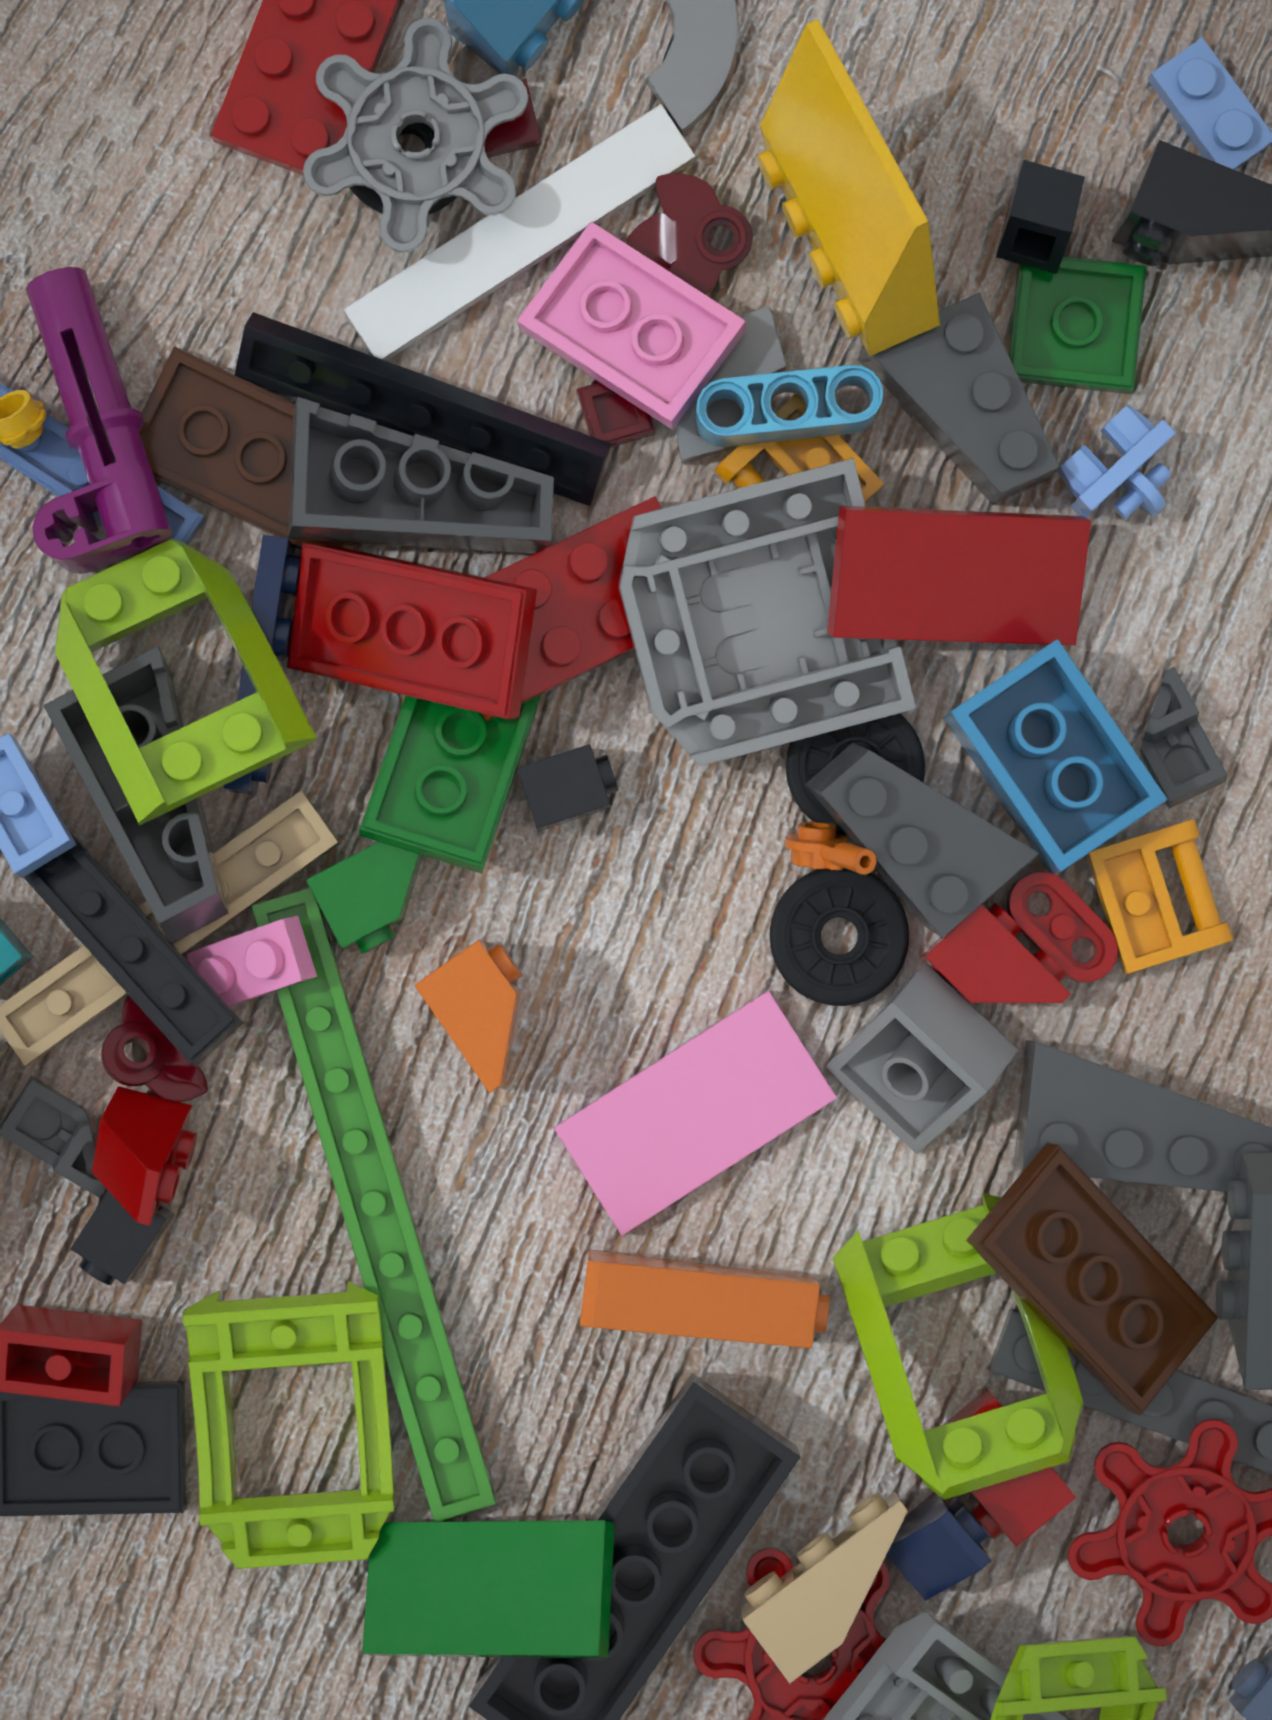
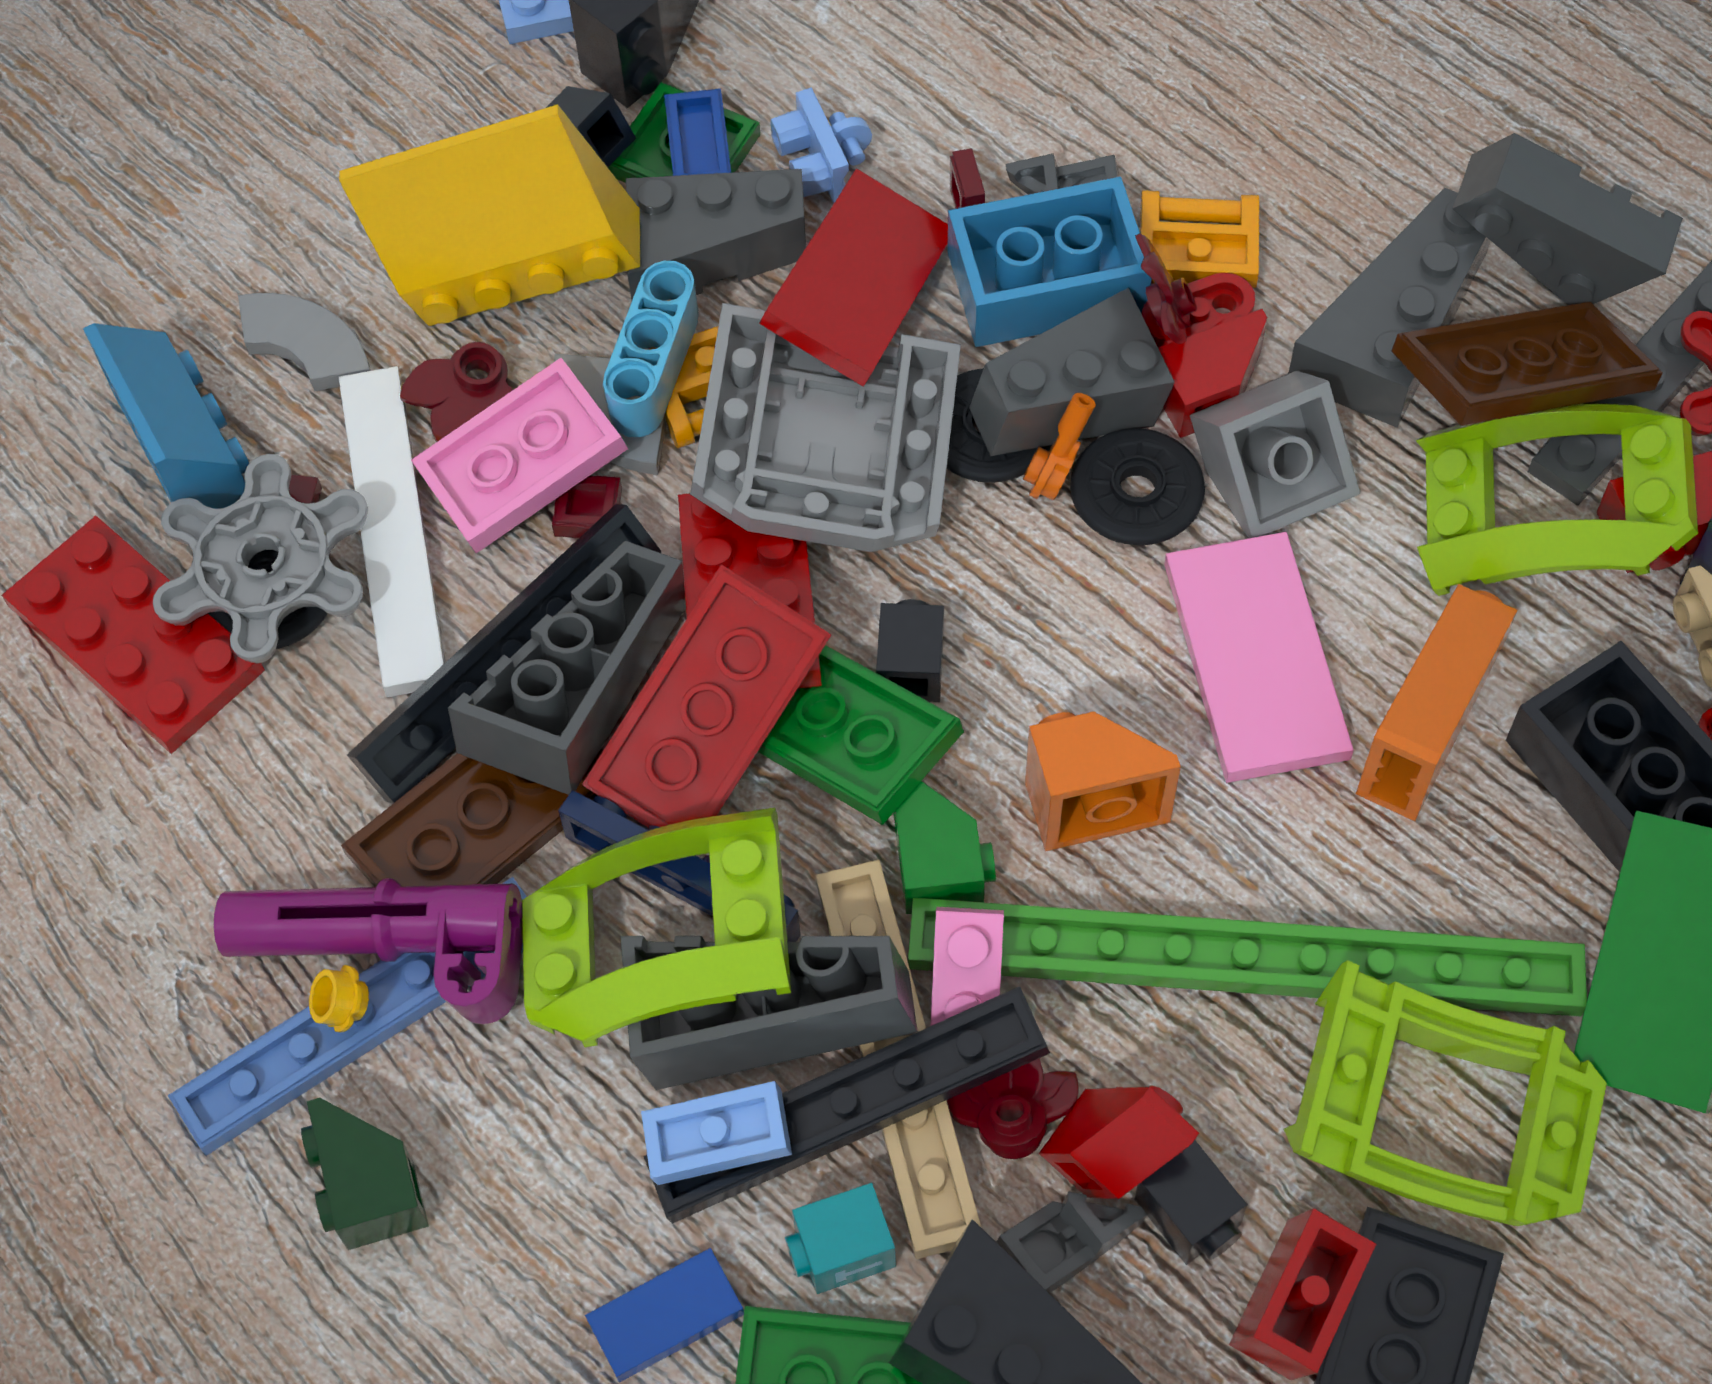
camera: 65 degrees left, 25 degrees down
none -> blue tile [664,88,731,176]
none -> dark red tile [950,148,985,209]
none -> dark red plate [1135,233,1197,344]

